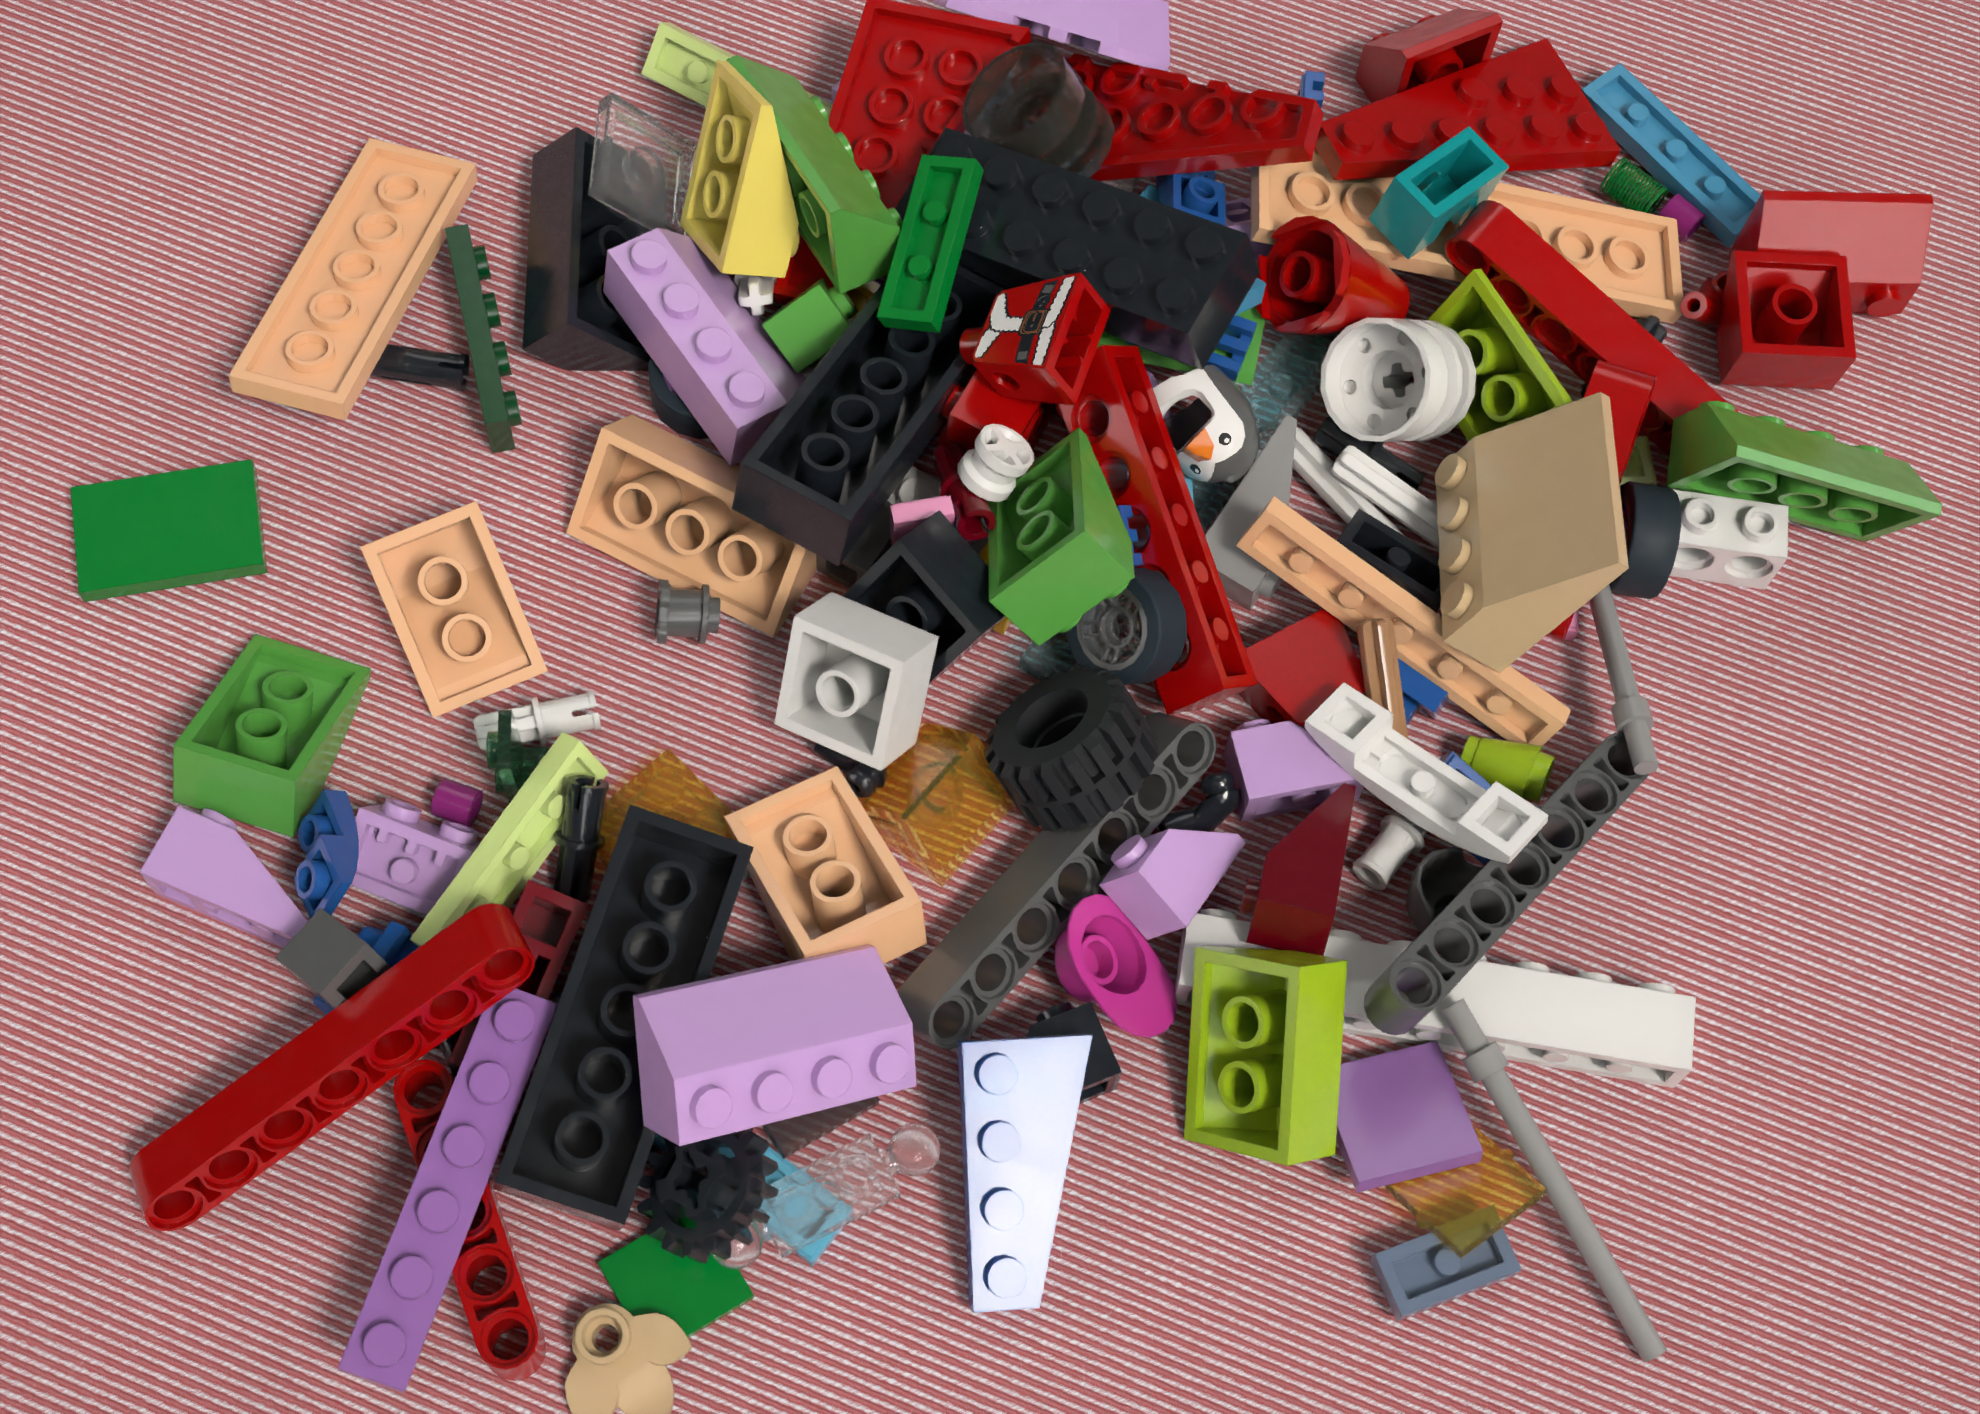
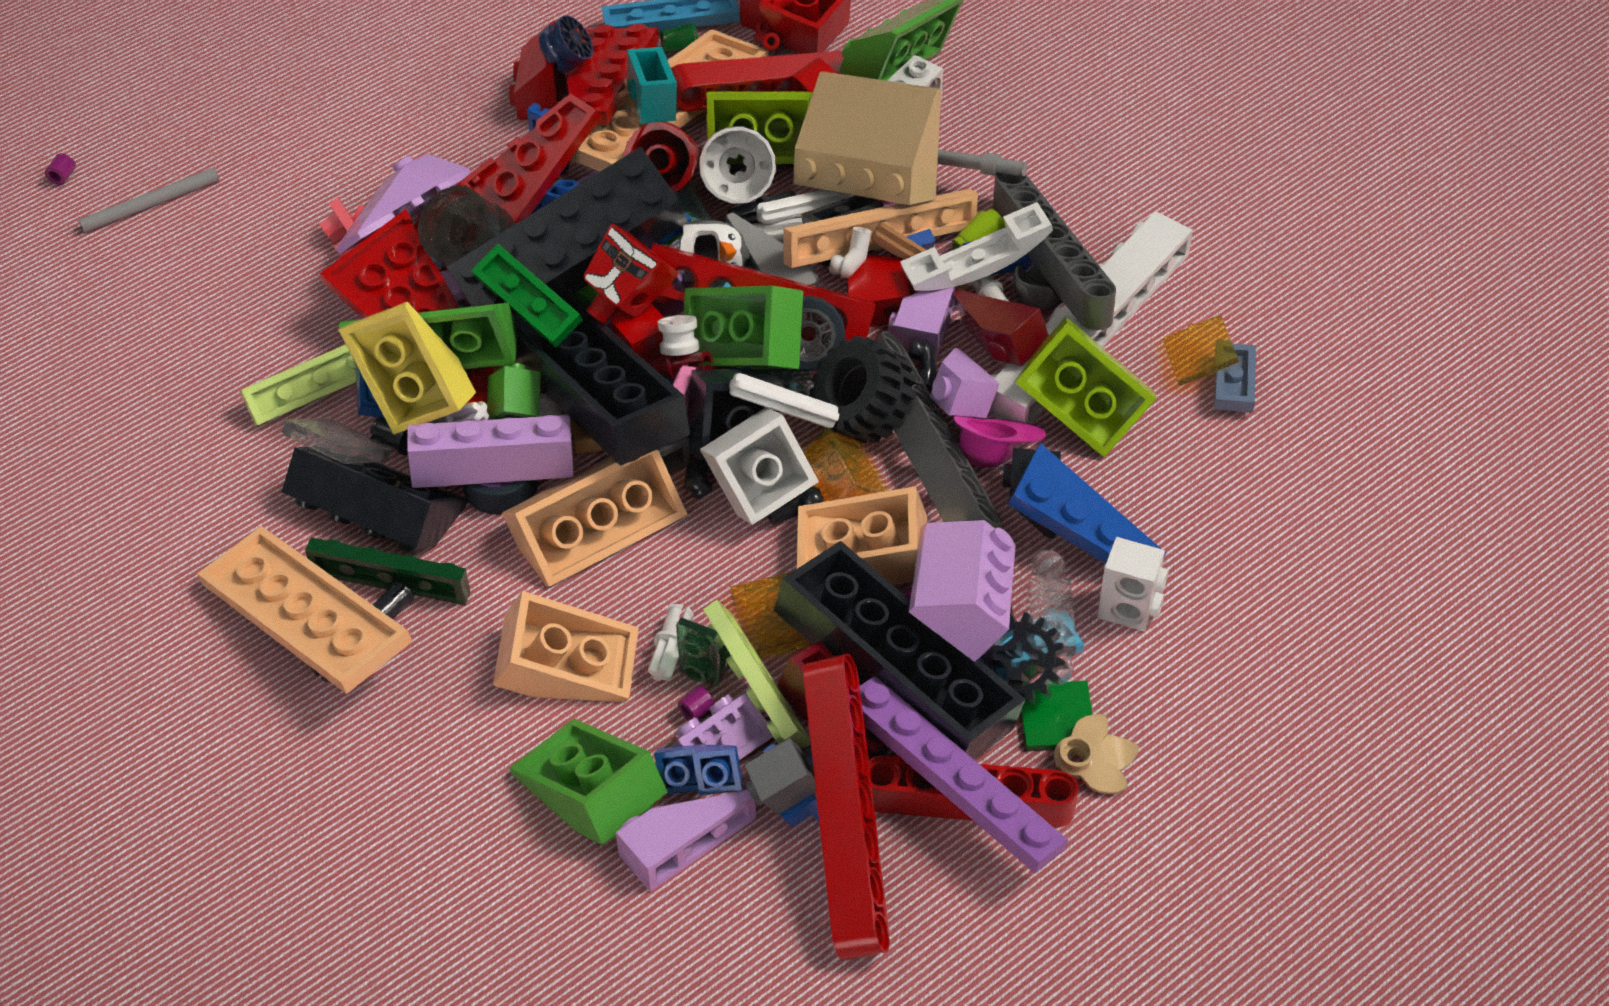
camera: 55 degrees left, 15 degrees down
green tile [71,459,268,602] -> none
black axle [553,775,609,903] -> none
dark grey brick [654,579,720,644] -> none
medium lavender tile [1336,1041,1483,1193] -> none
light grey bar [1441,998,1667,1362] -> none
magenta piece [1658,194,1706,243] -> none
none -> dark blue wheel [538,15,593,72]
none -> white axle [729,373,839,428]
none -> white arm [829,227,871,278]
none -> white brick [1097,537,1169,632]

